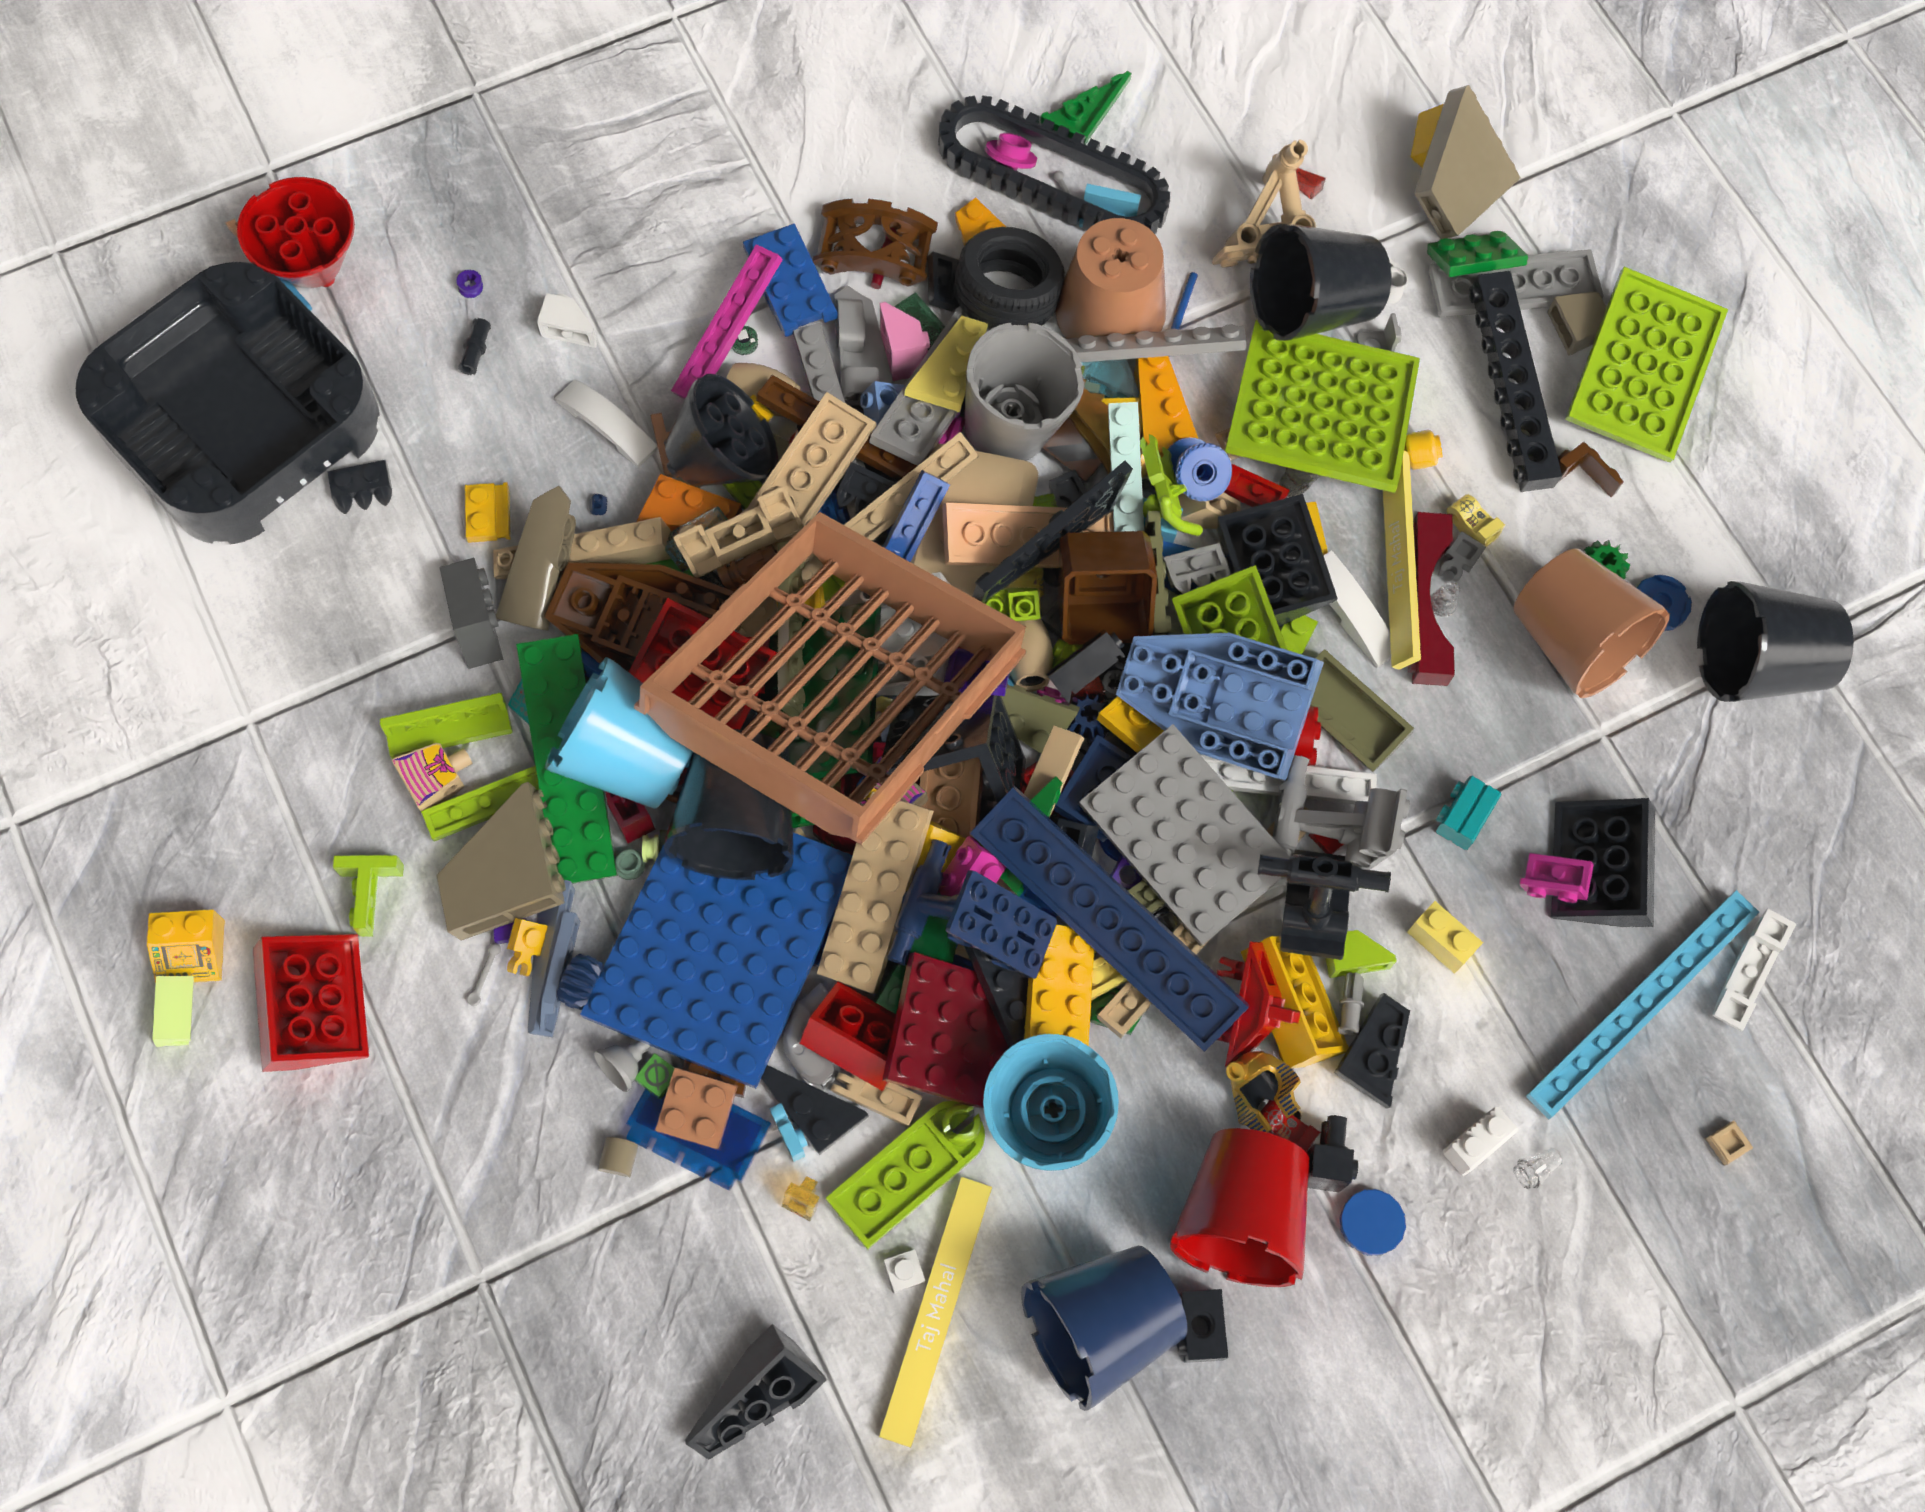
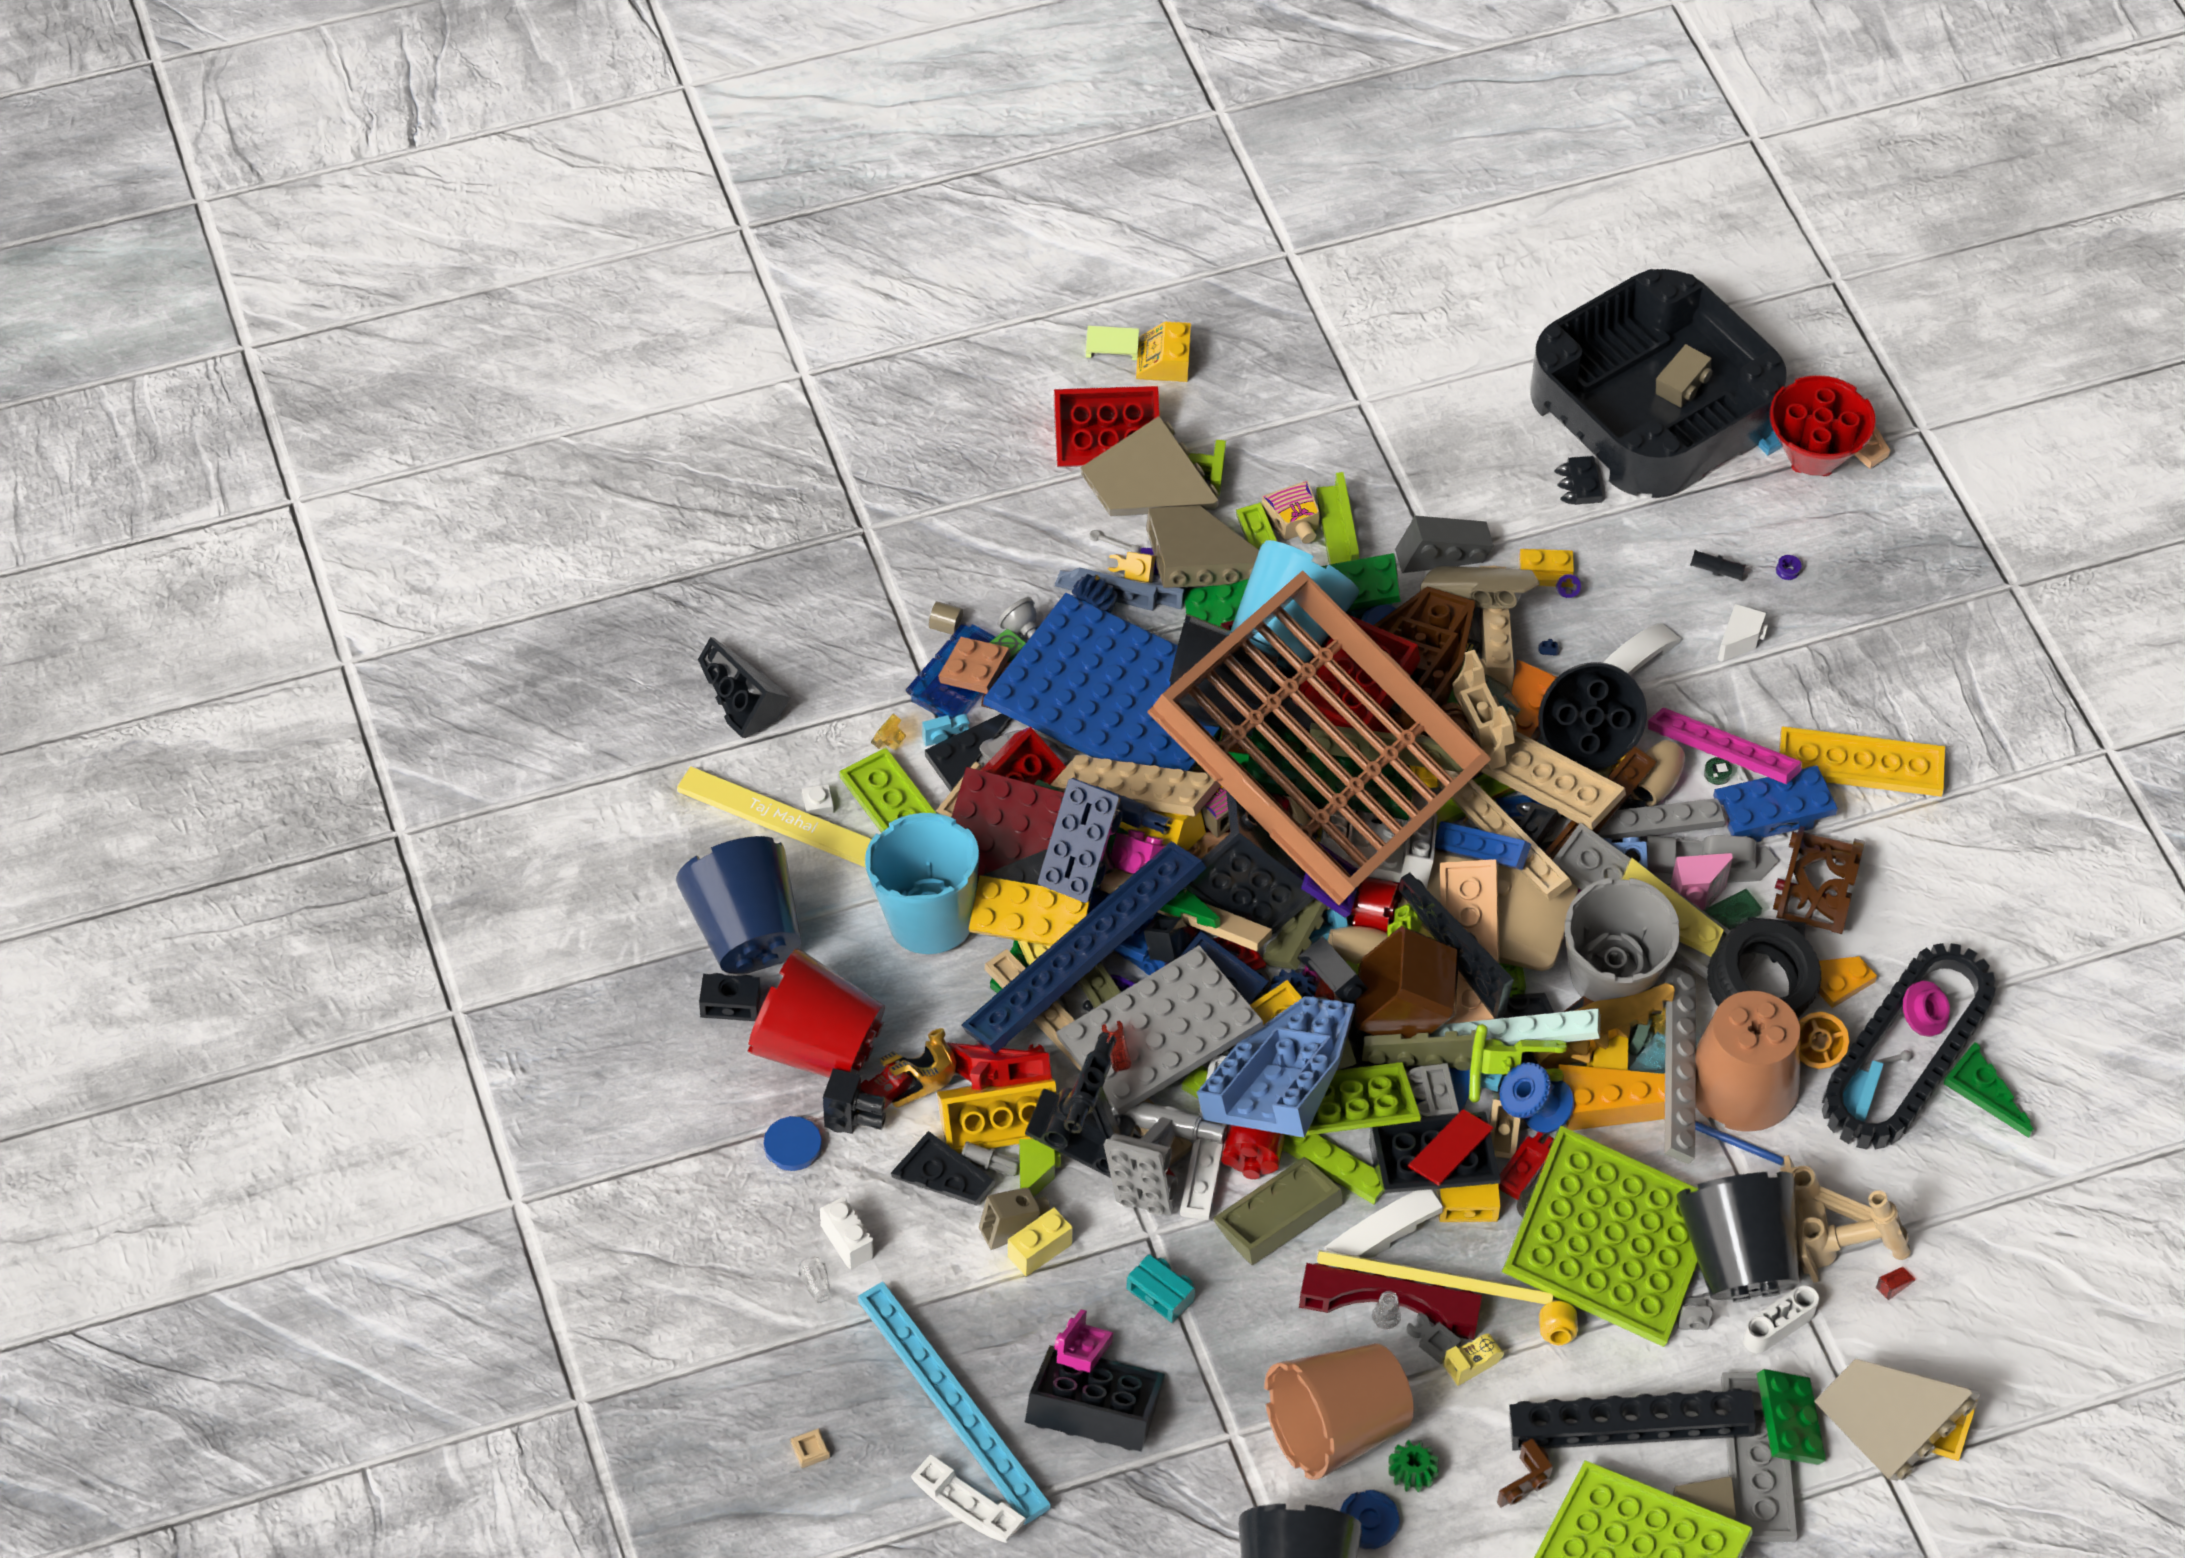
camera: 100 degrees right, 15 degrees down
none -> dark tan torso [978,1188,1050,1250]
none -> dark tan slope [1081,416,1220,516]
none -> clear red bar [1102,1021,1132,1072]
none -> red piece [1408,1109,1494,1186]
none -> dark purple bush [1556,574,1581,598]
none -> dark tan brick [1656,344,1712,408]
none -> yellow plate [1779,726,1945,797]
none -> light orange cylinder [1799,1012,1850,1069]

